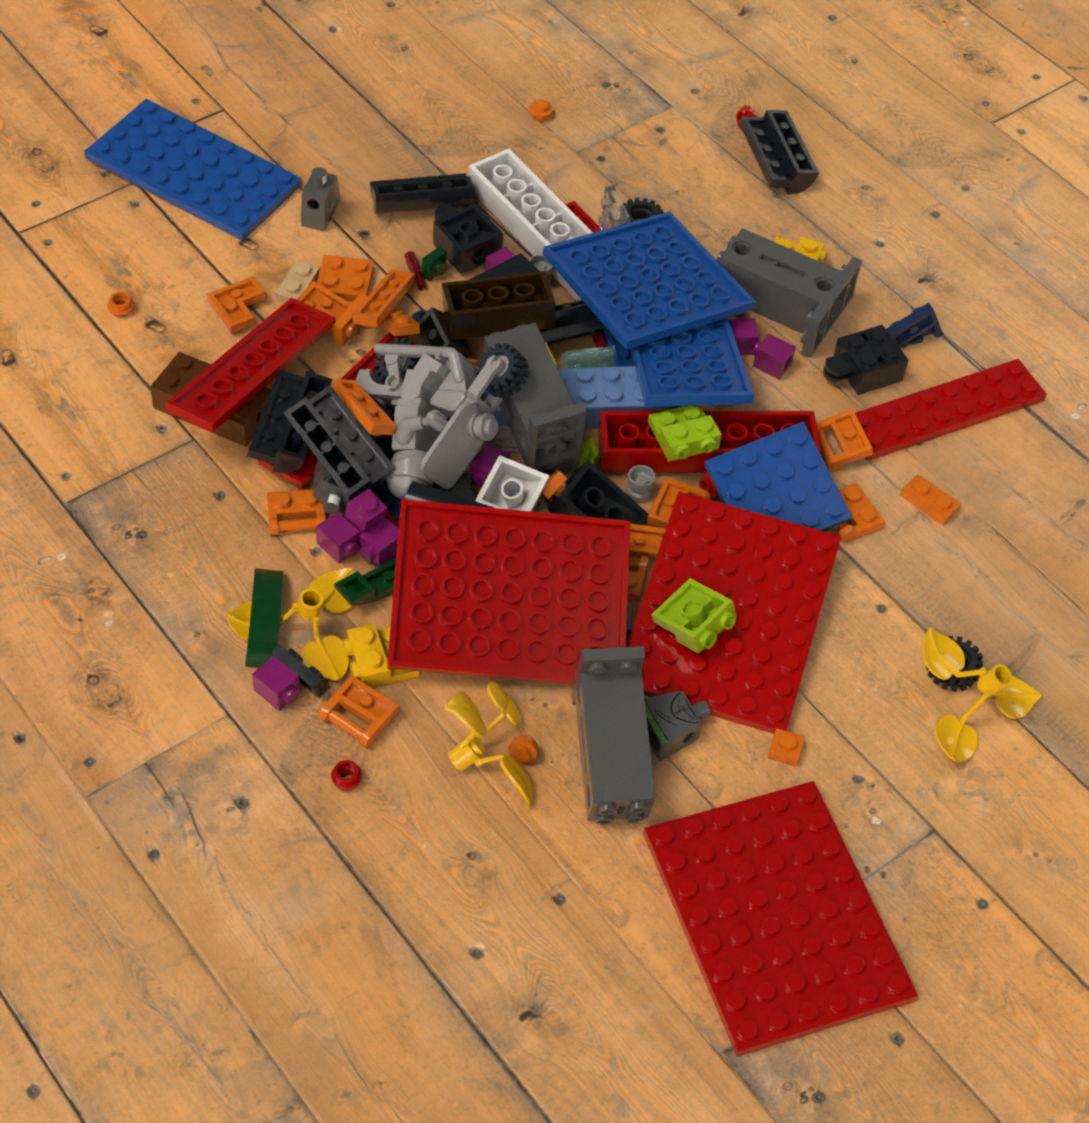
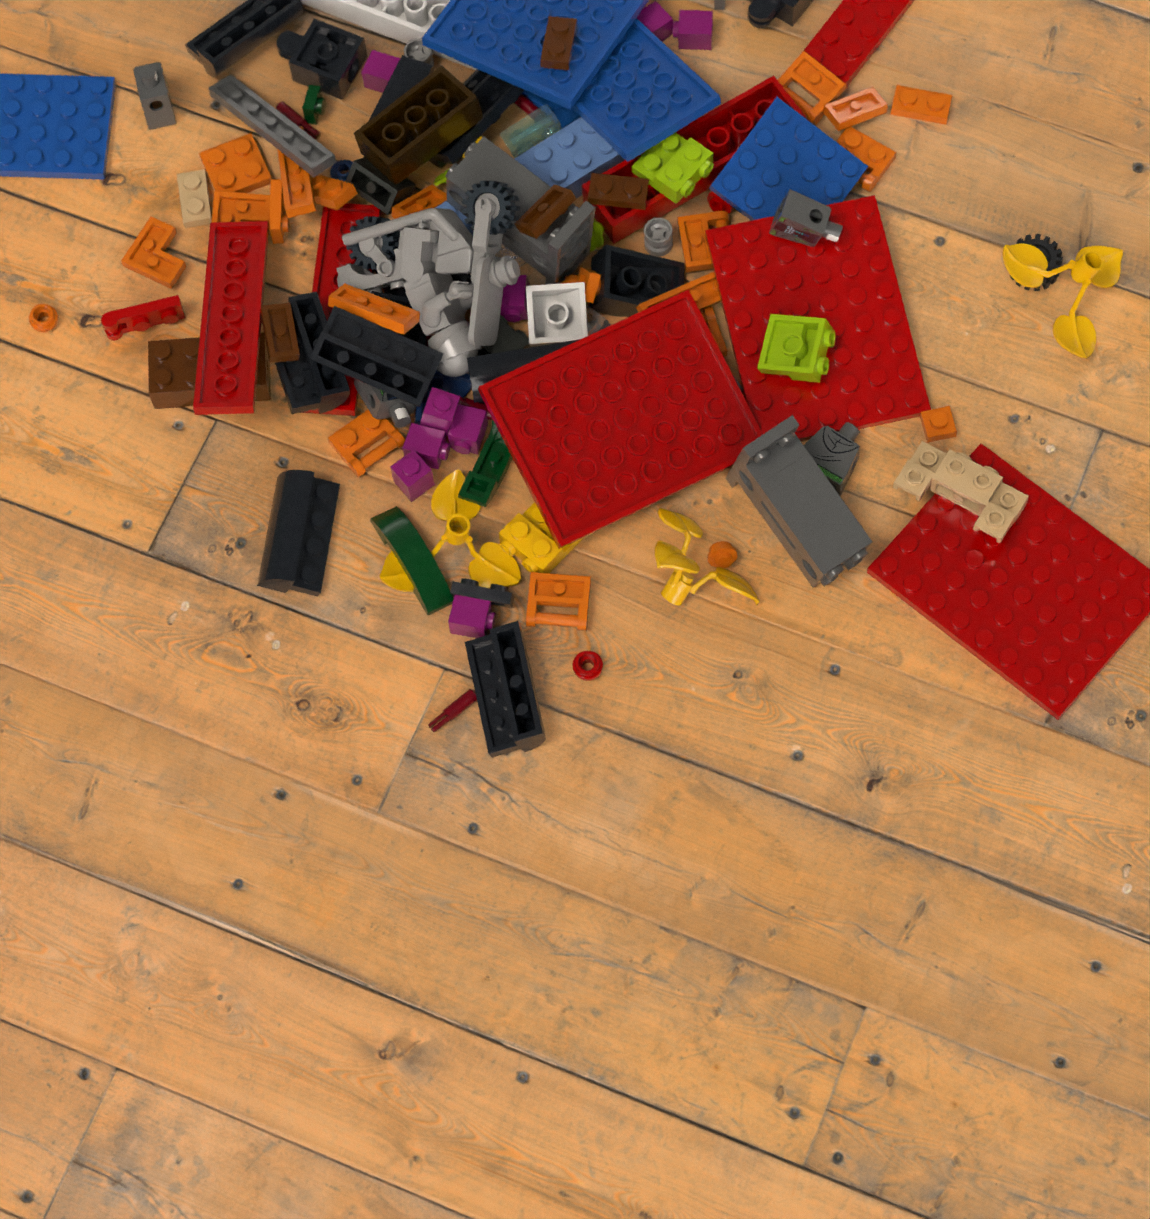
camera: 20 degrees left, 15 degrees up
none -> red plate [101,295,185,341]
none -> dark grey plate [209,74,336,177]
none -> black brick [257,470,340,597]
none -> reddish brown plate [260,302,300,363]
none -> magenta brick [390,450,435,502]
none -> dark red pin [428,689,477,732]
none -> black brick [465,621,546,757]
none -> reddish brown plate [514,184,577,239]
none -> reddish brown plate [540,16,577,70]
none -> reddish brown plate [588,173,649,210]
none -> dark grey torso [769,189,843,247]
none -> orange plate [824,87,888,131]
none -> tan bracket [893,441,1029,543]

